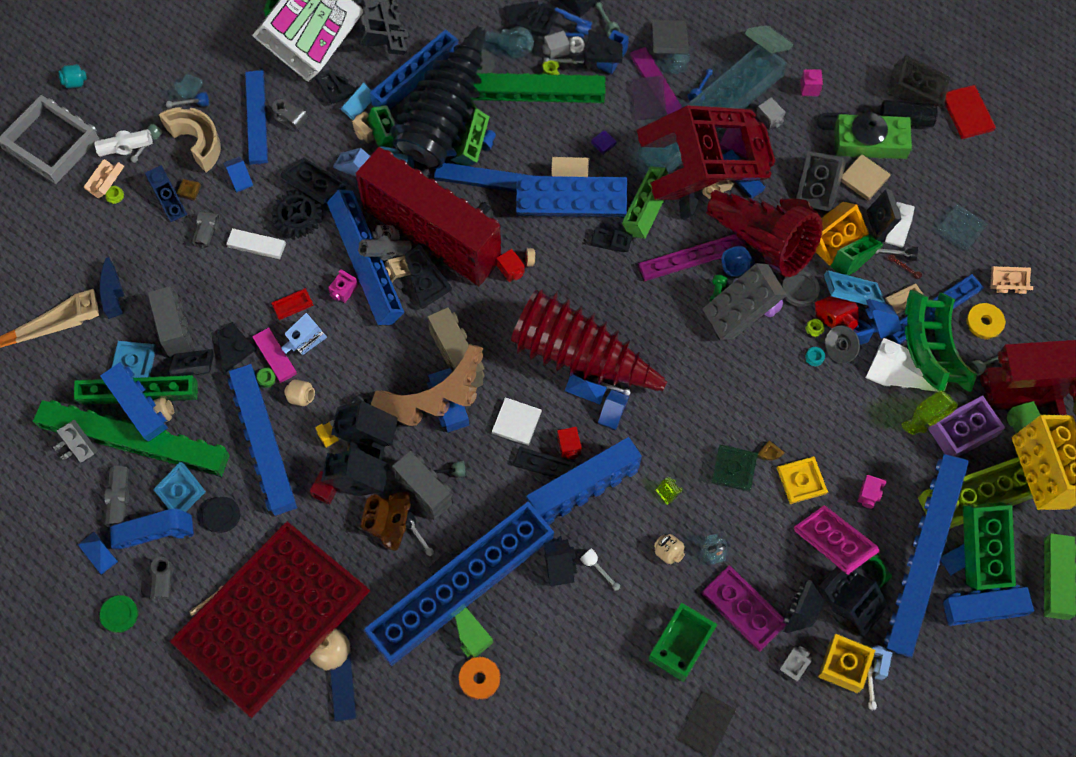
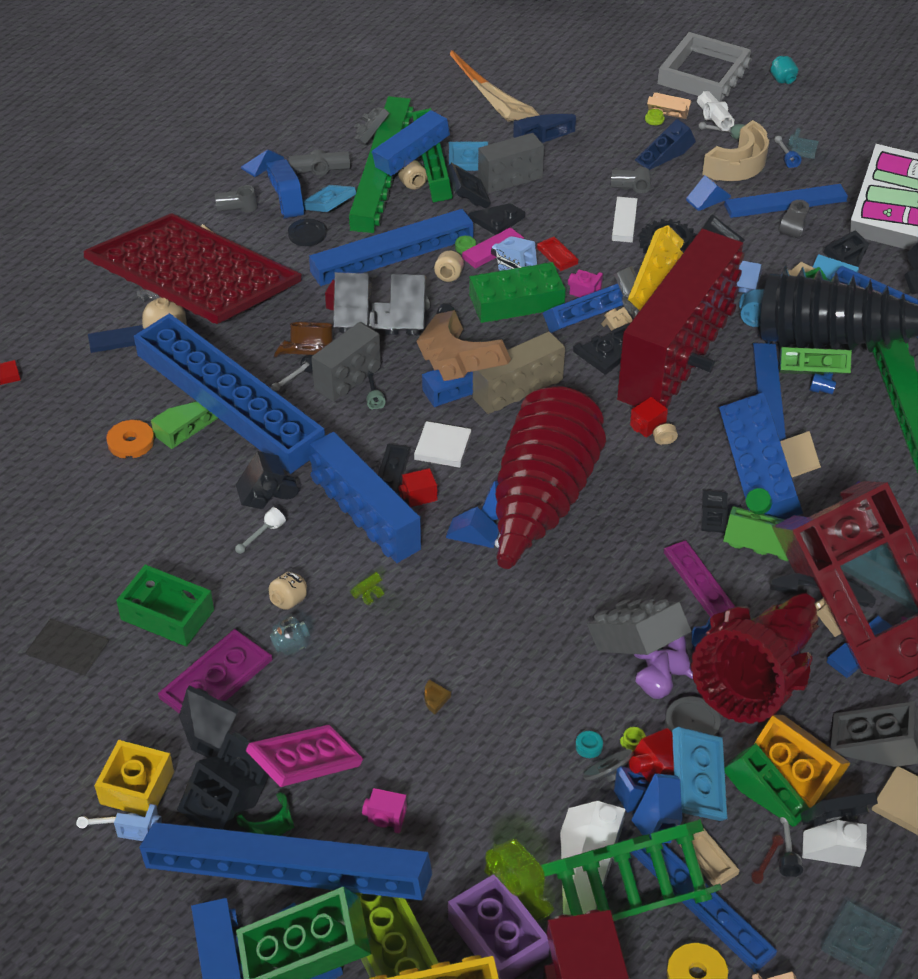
camera: 85 degrees right, 20 degrees down
green piece [100,595,138,633] -> none
pearl gold tile [177,179,201,201] -> none
clear green plate [711,444,758,492] -> none
yellow tile [777,457,828,504] -> none
light grey bracket [780,646,812,682] -> none
none -> green brick [469,262,566,323]
none -> yellow hinge [628,225,684,311]
none -> green tile [746,488,772,515]

